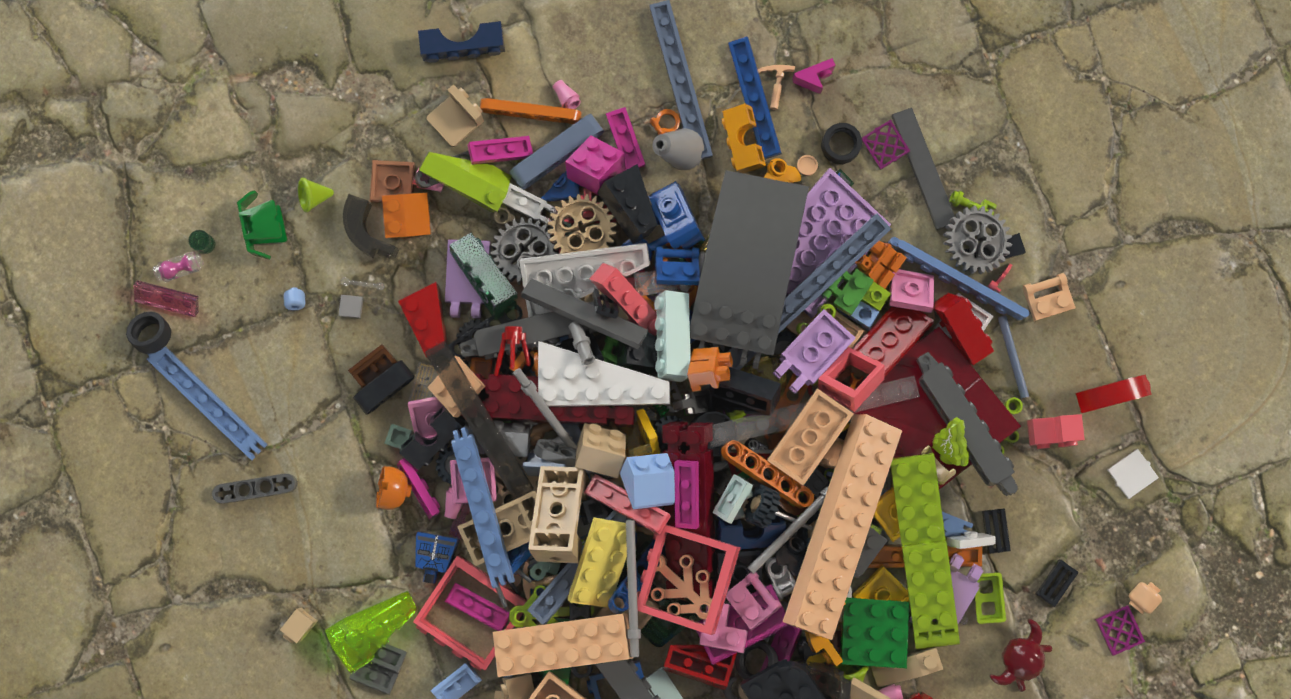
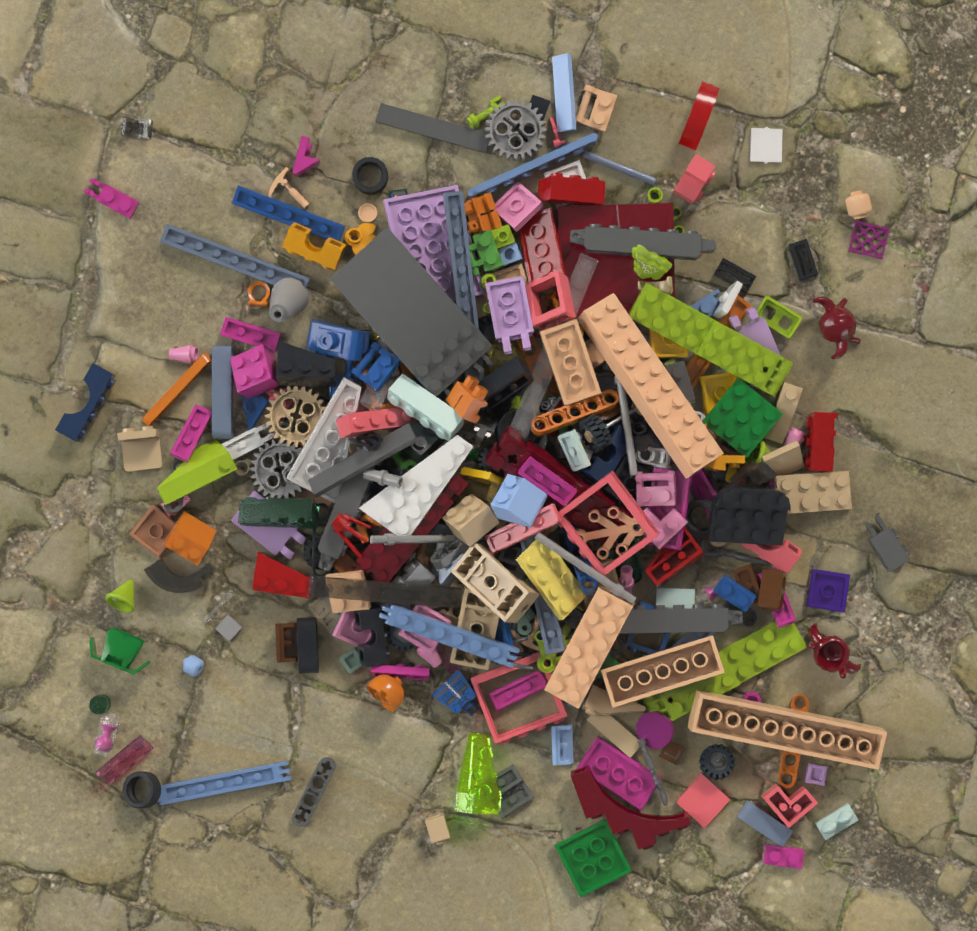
camera: 50 degrees left, 5 degrees up
magenta window [862,120,910,170] -> none
none -> light blue tile [552,53,576,133]
none -> bright pink pin [619,565,634,594]

